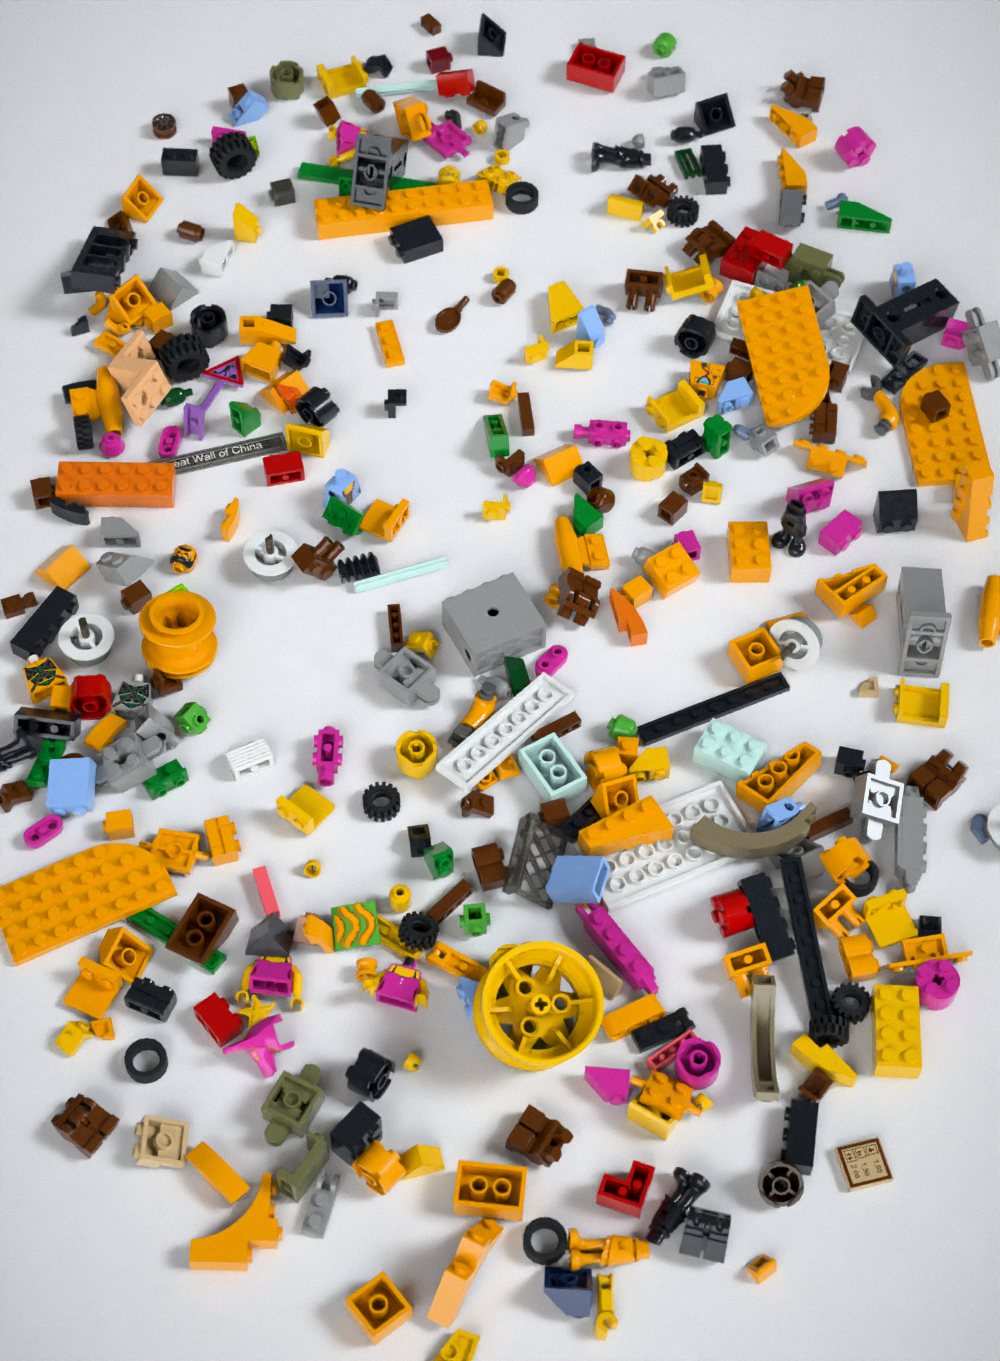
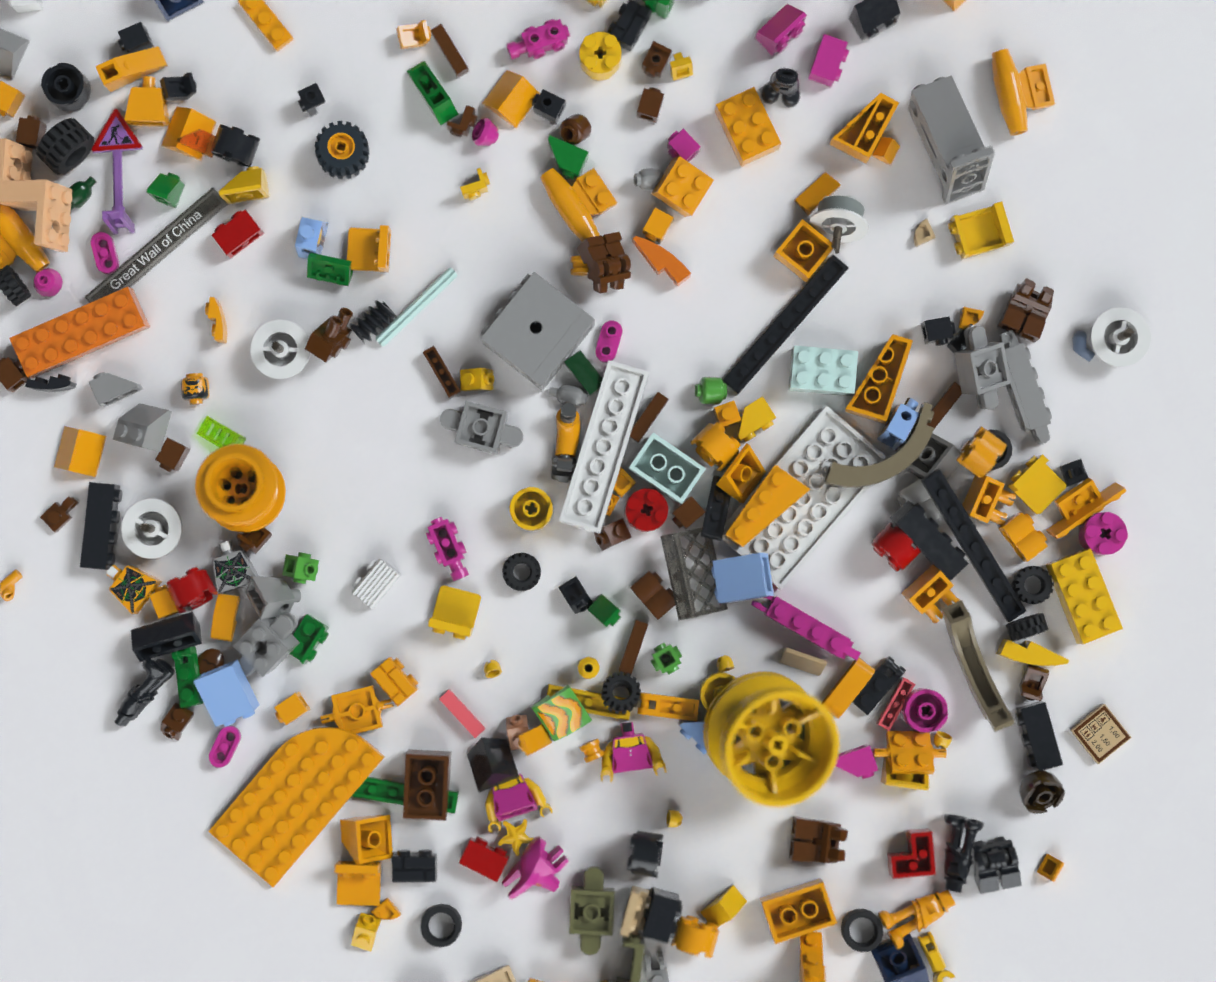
camera: 25 degrees left, 30 degrees up
none -> black wheel [315,121,369,179]
none -> tan plate [620,885,652,937]
none -> red brick [624,488,668,532]

